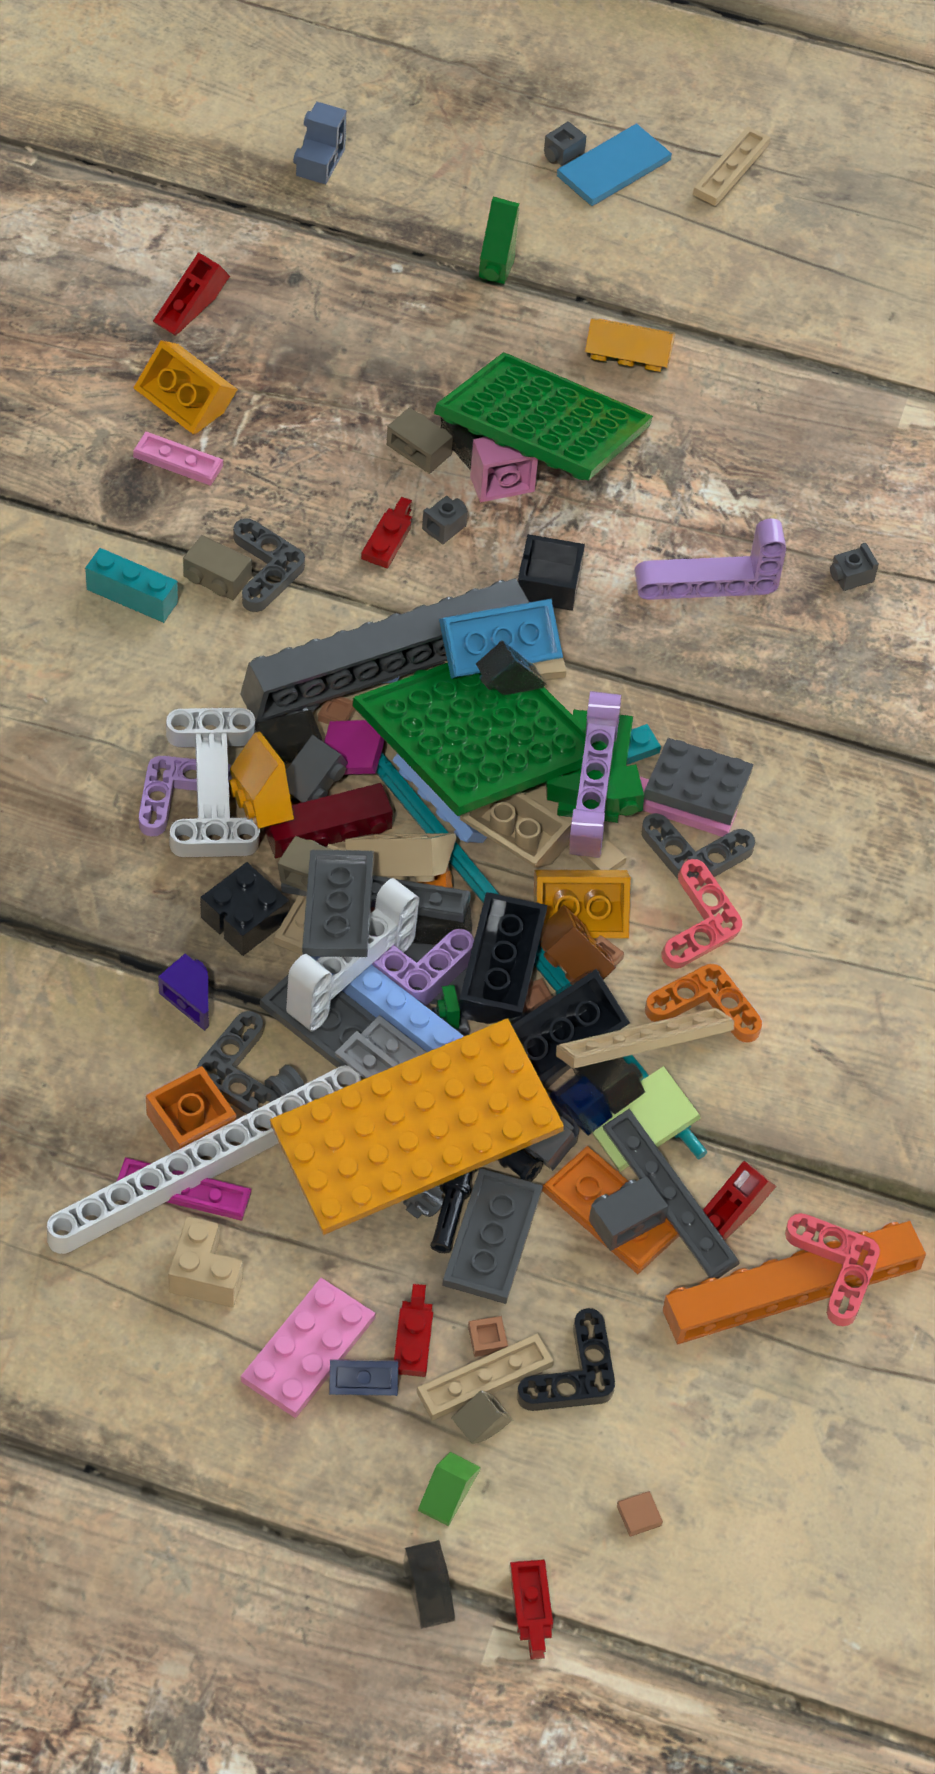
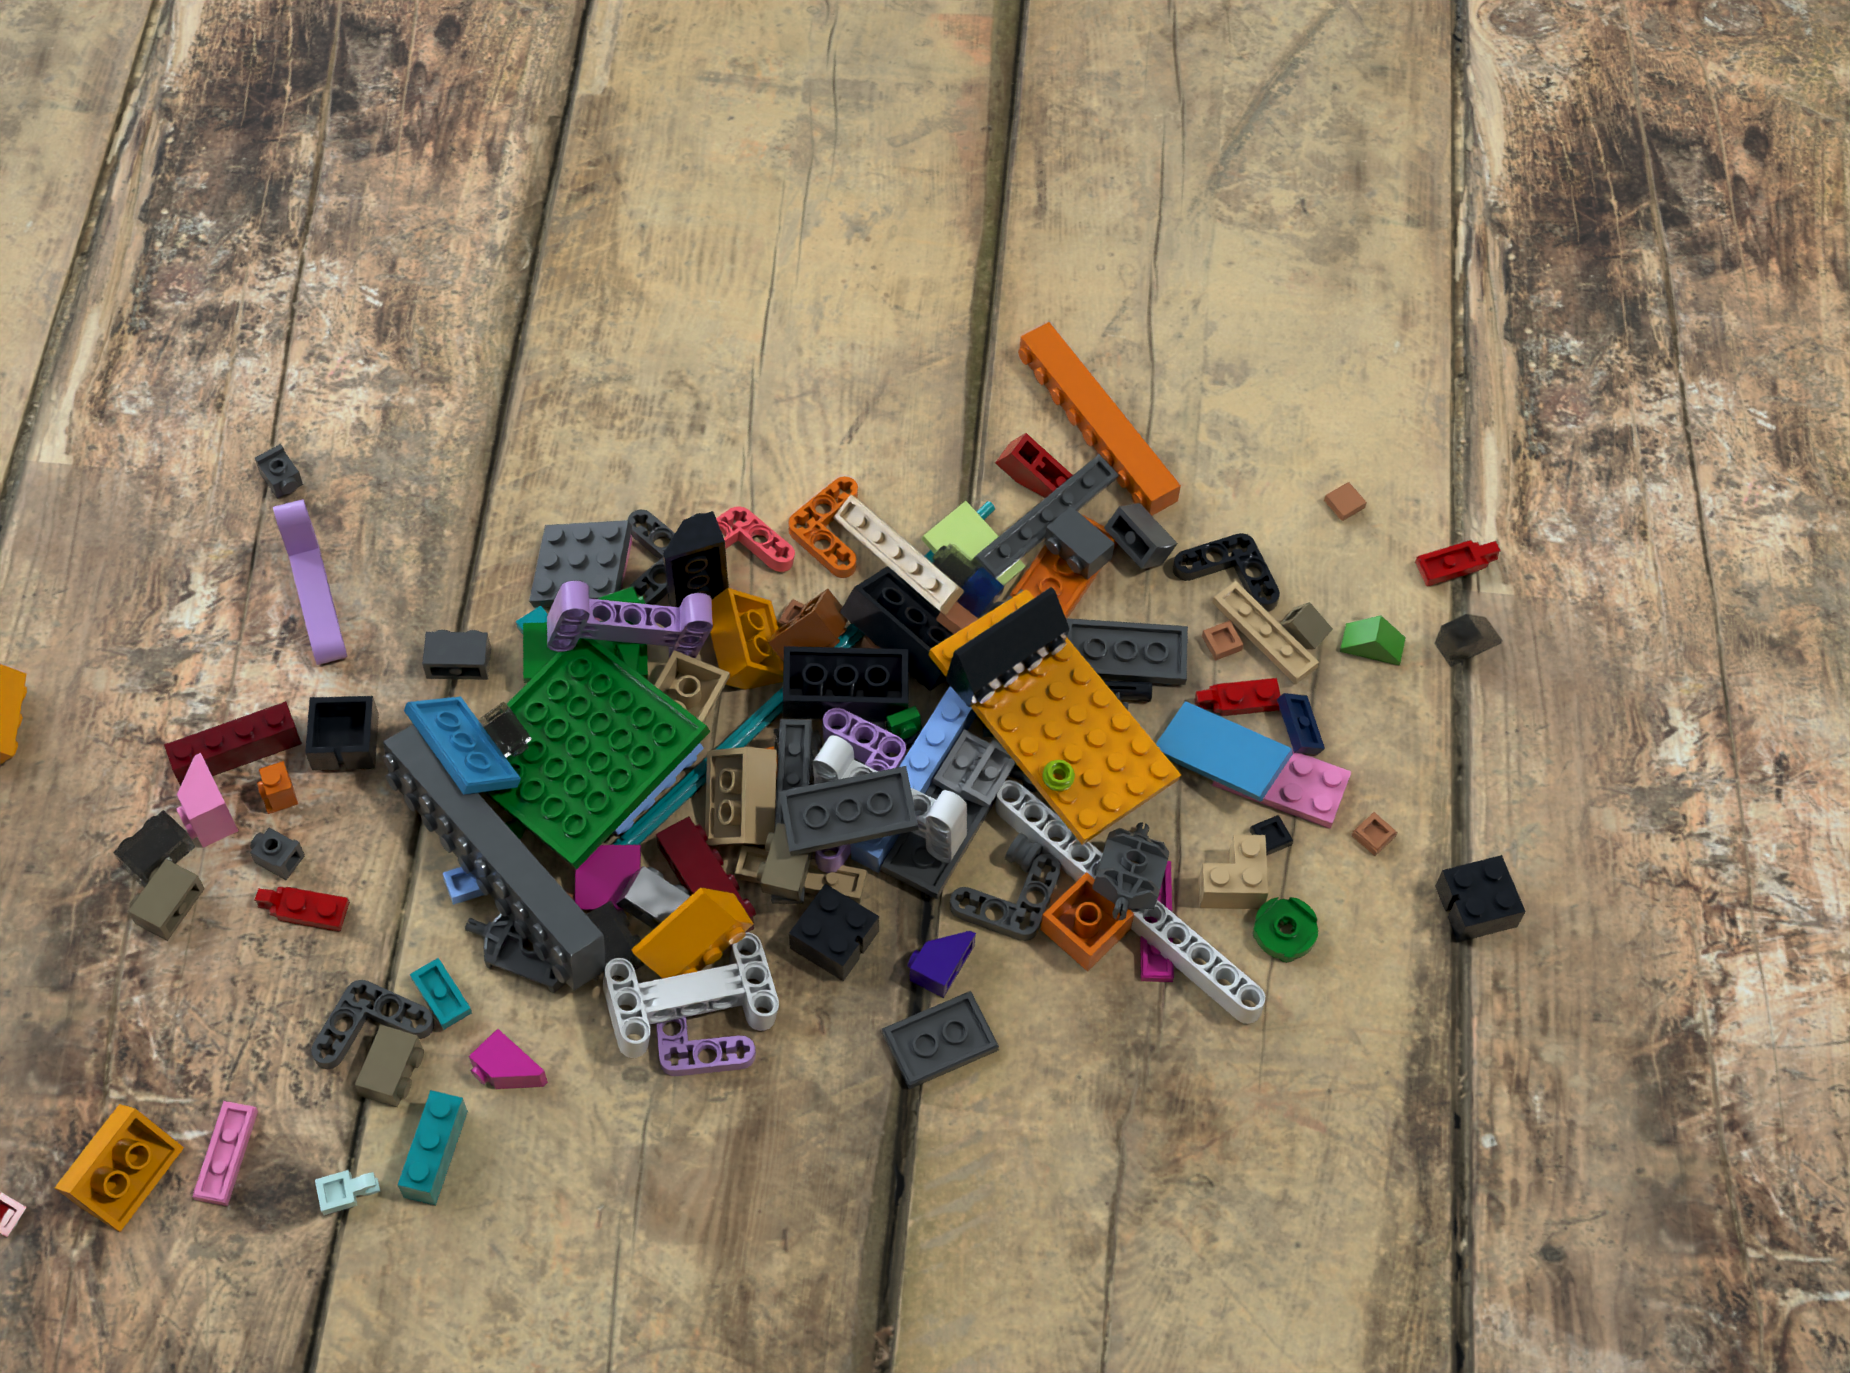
camera: 100 degrees left, 5 degrees up
green plate [434,352,653,481] -> none
coral beam [785,1213,880,1327] -> none
none -> dark red brick [164,701,302,786]
none -> orange brick [257,761,298,814]
none -> light aqua plate [315,1170,380,1215]
none -> teal plate [410,958,472,1030]
none -> dark grey brick [422,630,491,680]
none -> dark pink slope [469,1029,548,1089]
none -> black slope [663,511,729,607]
none -> dark grey tile [882,991,999,1089]
none -> nougat tile [936,601,978,634]
none -> black slope [945,587,1070,707]
none -> lime plate [1042,760,1075,791]
none -> dark grey plate [1092,822,1170,920]
none -> dark grey brick [1104,503,1178,569]
none -> dark azure tile [1156,701,1293,802]
none -> black tile [1250,815,1293,856]
none -> green plate [1252,897,1319,963]
none -> nougat tile [1352,812,1398,856]
none -> black piece [1435,855,1526,942]

